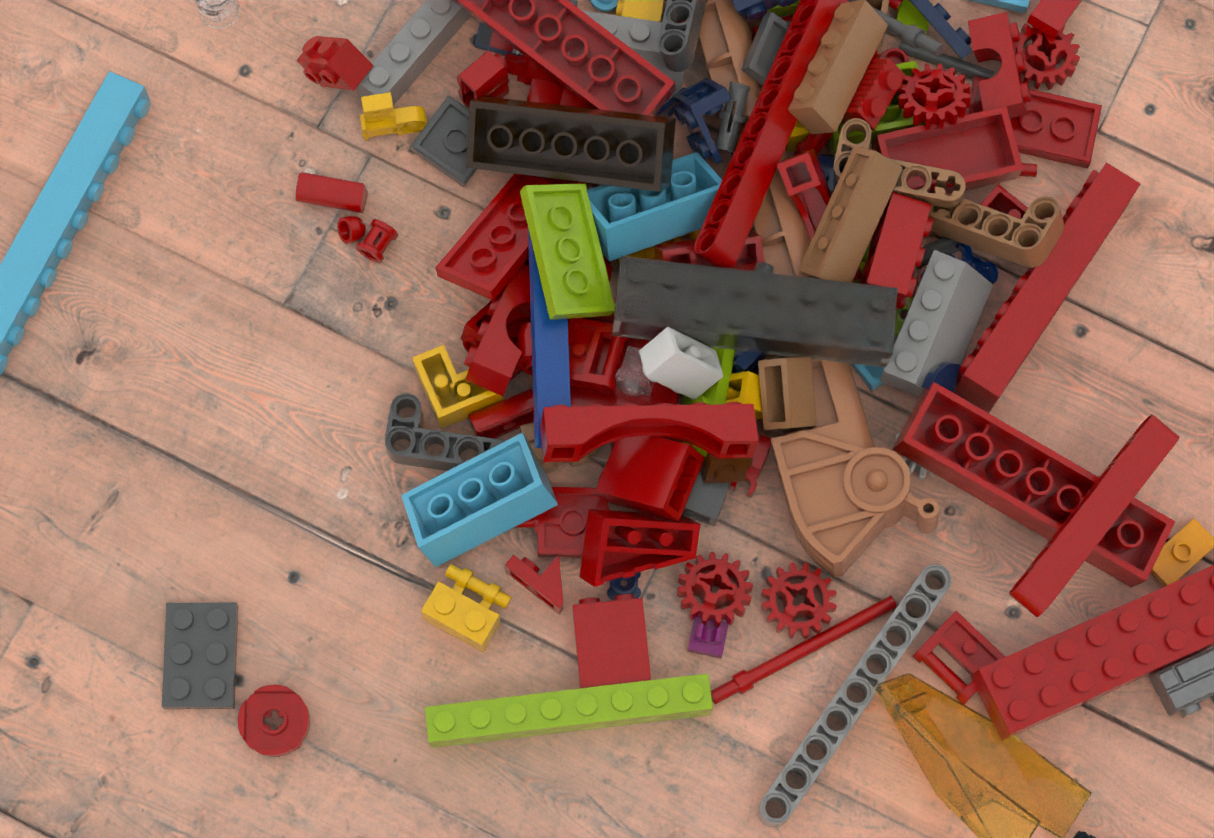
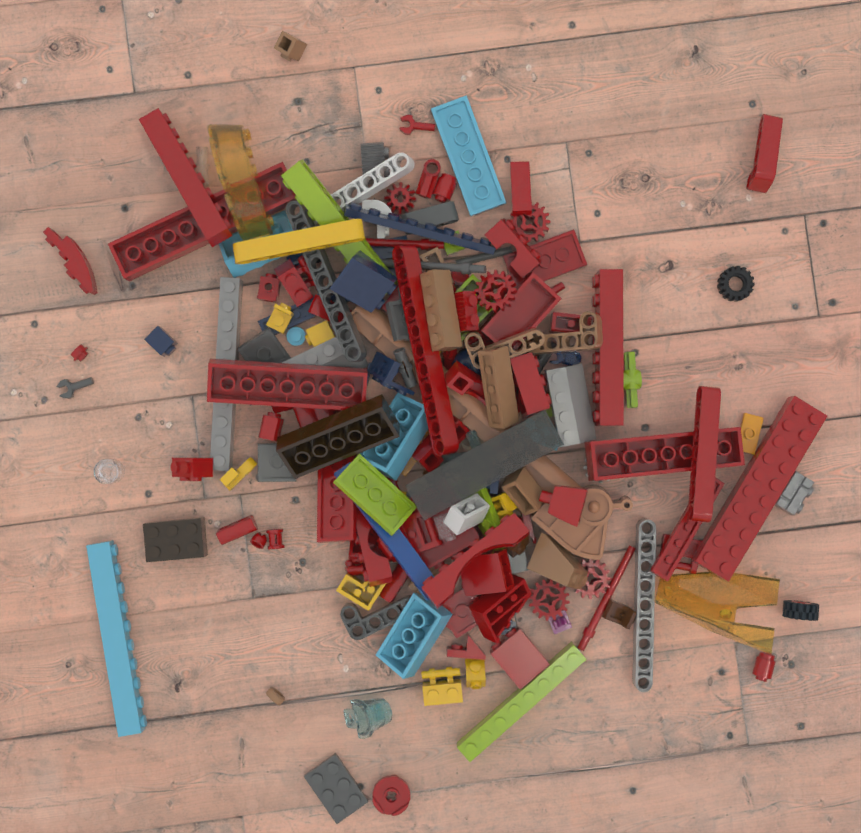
camera: 30 degrees left, 15 degrees up
dark blue tile [922,362,961,392] -> none
none -> dark brown brick [143,517,208,562]
none -> medium nougat tile [266,687,285,706]
none -> clear light blue container [343,698,392,739]
none -> red arm [345,560,365,576]
none -> yellow bracket [465,659,486,690]
none -> medium nougat slope [527,532,588,590]
none -> red torso [539,485,588,527]
none -> reddish brown bracket [602,599,637,629]
none -> lime axle [624,352,642,408]
none -> red plate [650,477,725,581]

